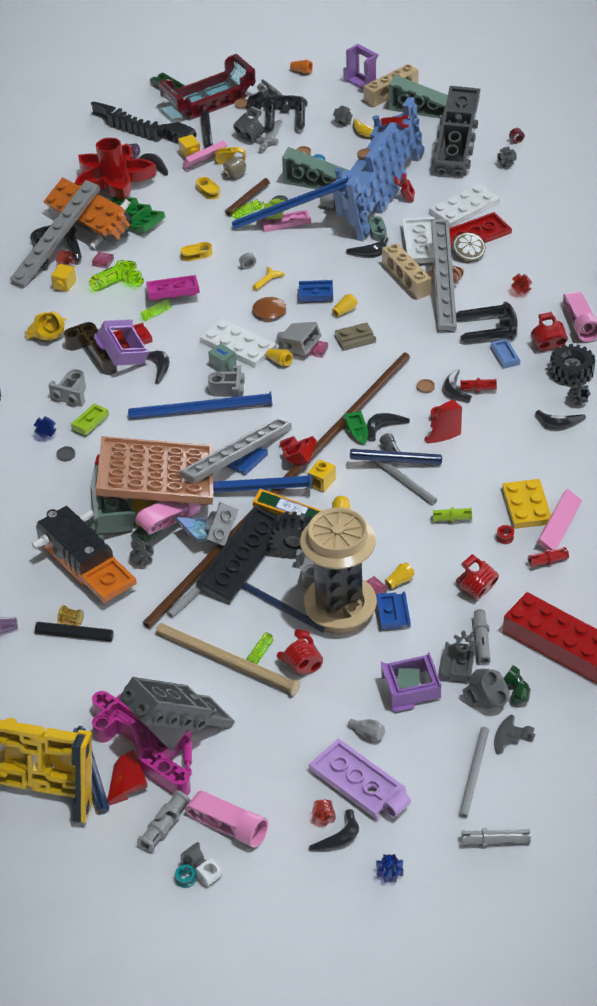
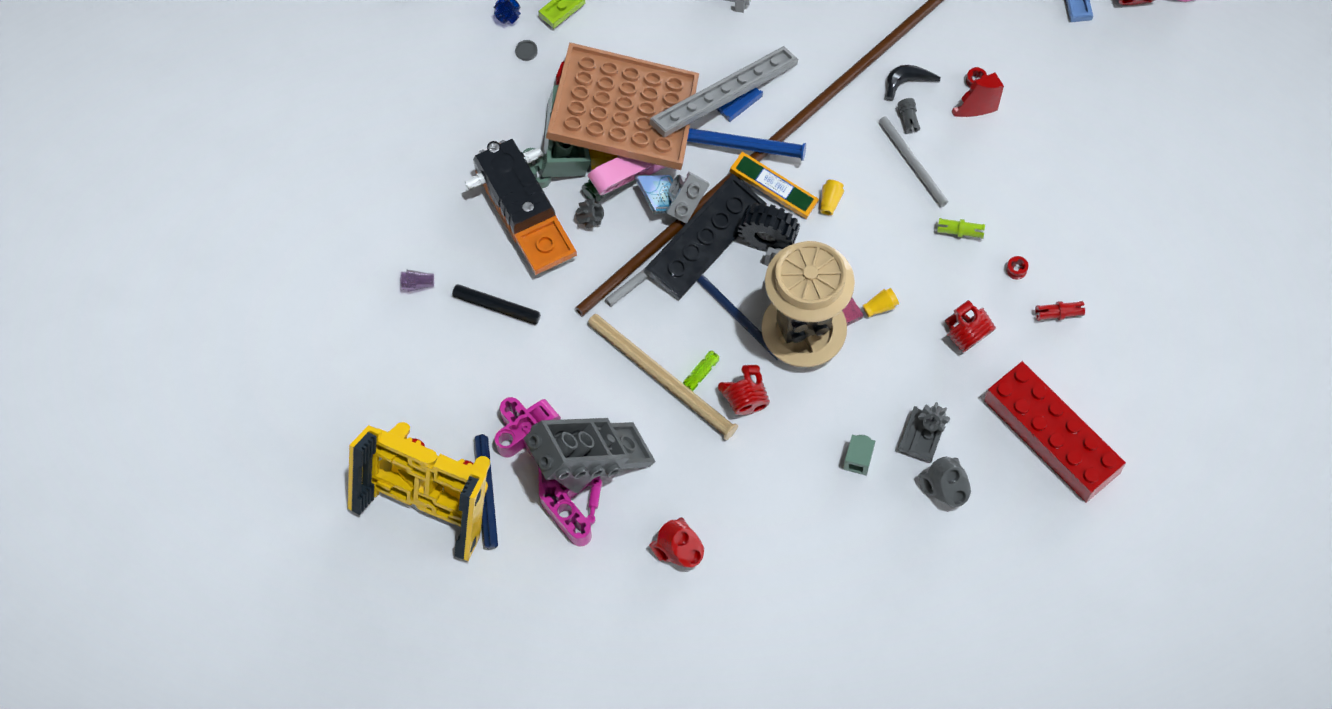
camera: 10 degrees right, 20 degrees up
clear yellow bush [57,605,84,626] -> none
red slope [107,750,148,806] -> none
blue axle [128,391,273,419] -> none
light grey piece [137,790,190,853] -> none
teal bush [175,864,196,888] -> none
leg [180,842,222,887] -> none
bright pink beam [185,791,269,848] -> none
red slope [280,436,317,465] -> none
yellow brick [307,459,336,493] -> none
lavender hinge [309,738,411,820] -> none
black piece [309,809,359,850] -> none
clear red arm [311,799,336,826] -> none
green plate [343,411,368,445] -> none
light grey piece [348,719,385,741] -> none
dark blue axle [349,449,442,465] -> none
blue plate [376,591,411,630] -> none
clear blue gear [376,854,404,883] -> none
medium lavender piece [381,652,441,712] -> none
medium nougat piece [417,379,435,393] -> none
black piece [444,369,472,402] -> none
light grey piece [459,727,489,819] -> none
red pin [460,378,497,392] -> none
light grey pin [461,828,531,847] -> none
light grey pin [473,609,491,665] -> none
dark grey piece [495,715,536,753] -> none
yellow plate [502,479,551,529] -> none
dark green arm [504,665,531,706] -> none
black piece [535,410,586,429] -> none
bright pink tile [537,488,582,550] -> none
black bush [549,344,596,387] -> none
black gear [567,382,591,405] -> none
none -> red piece [649,517,705,568]

